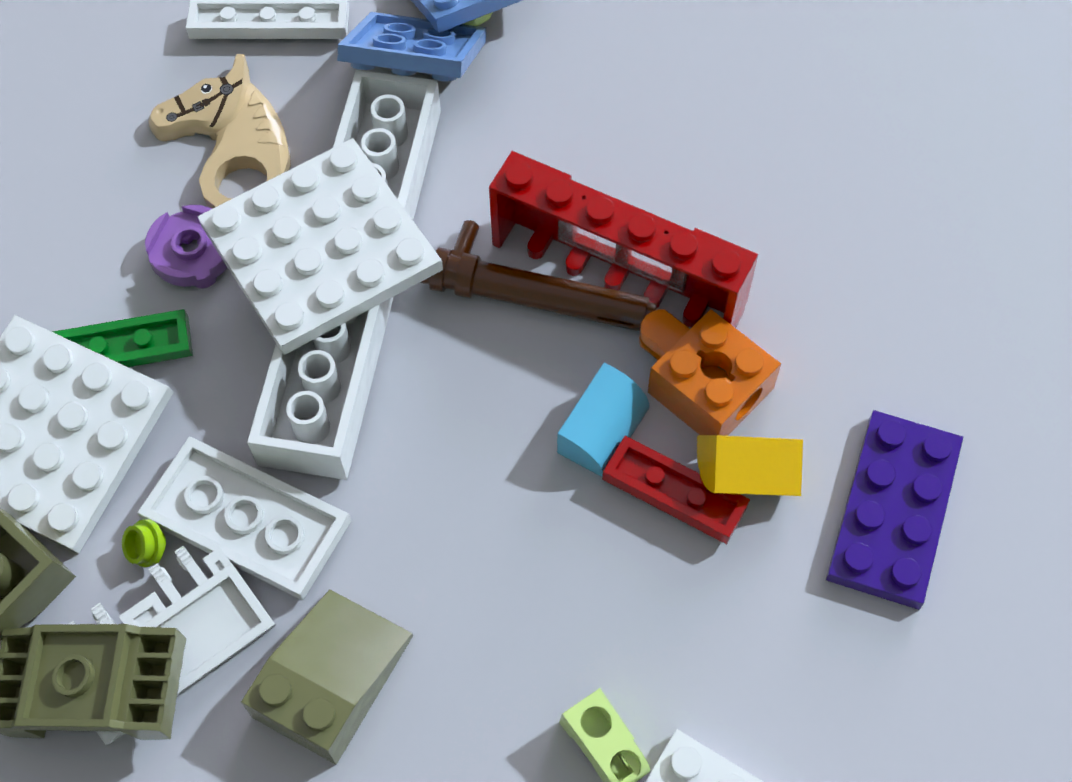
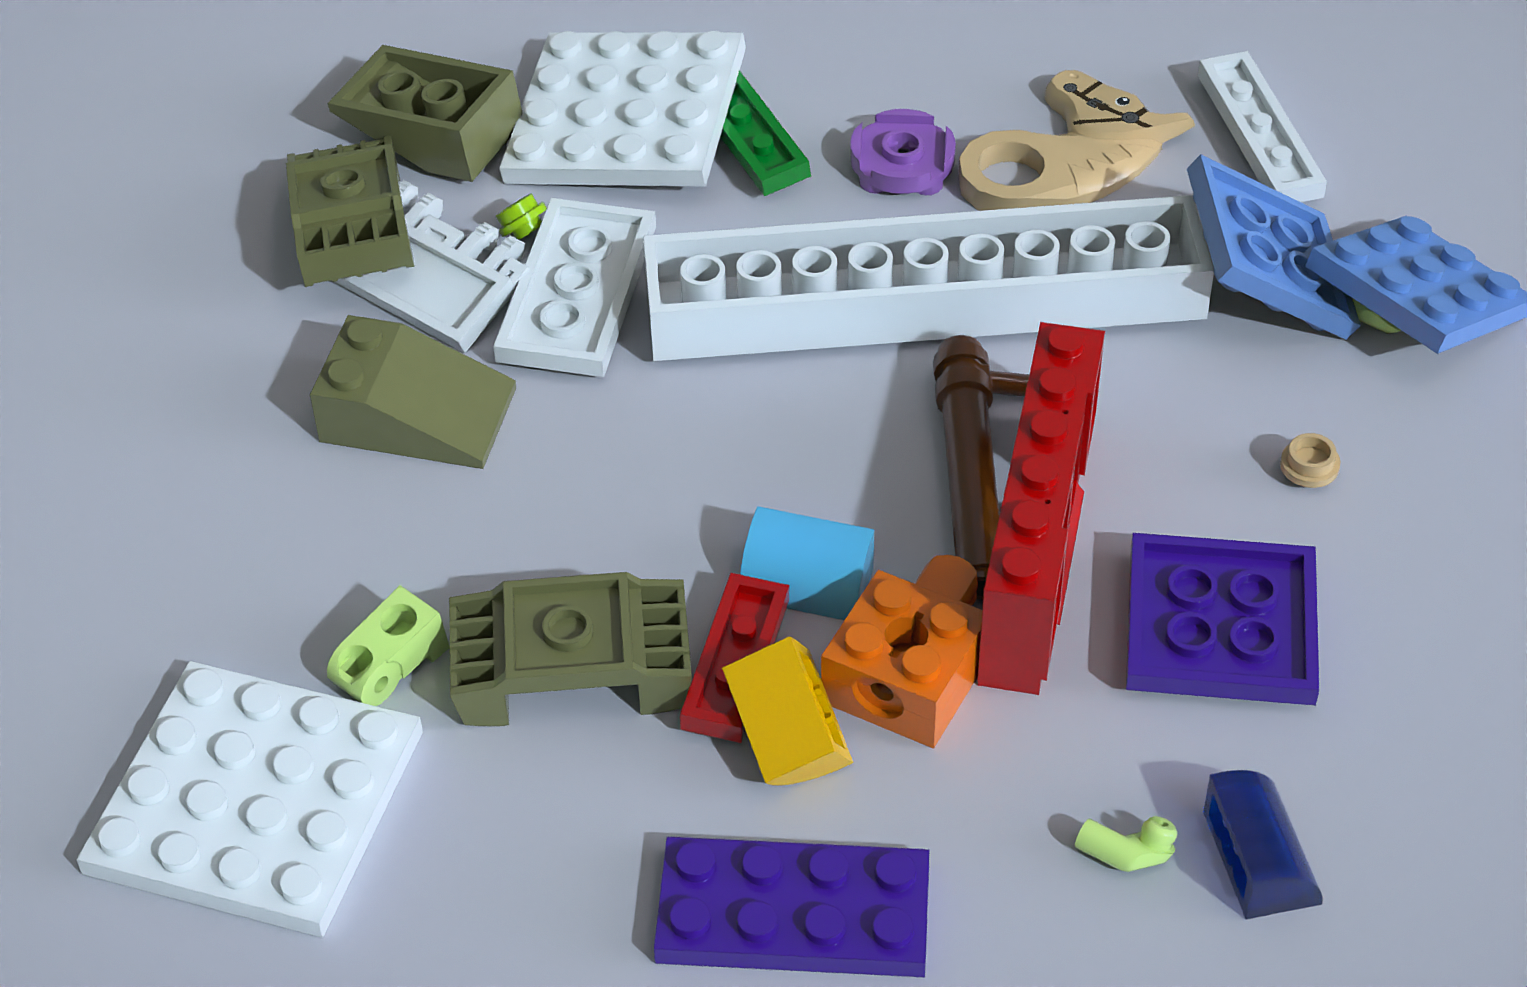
camera: 75 degrees right, 15 degrees down
white plate [197,138,443,355] -> none
none -> olive plate [449,572,692,726]
none -> yellowish green arm [1075,816,1178,872]
none -> dark purple plate [1126,533,1319,706]
none -> clear blue brick [1203,770,1323,920]
none -> tan plate [1280,433,1340,488]

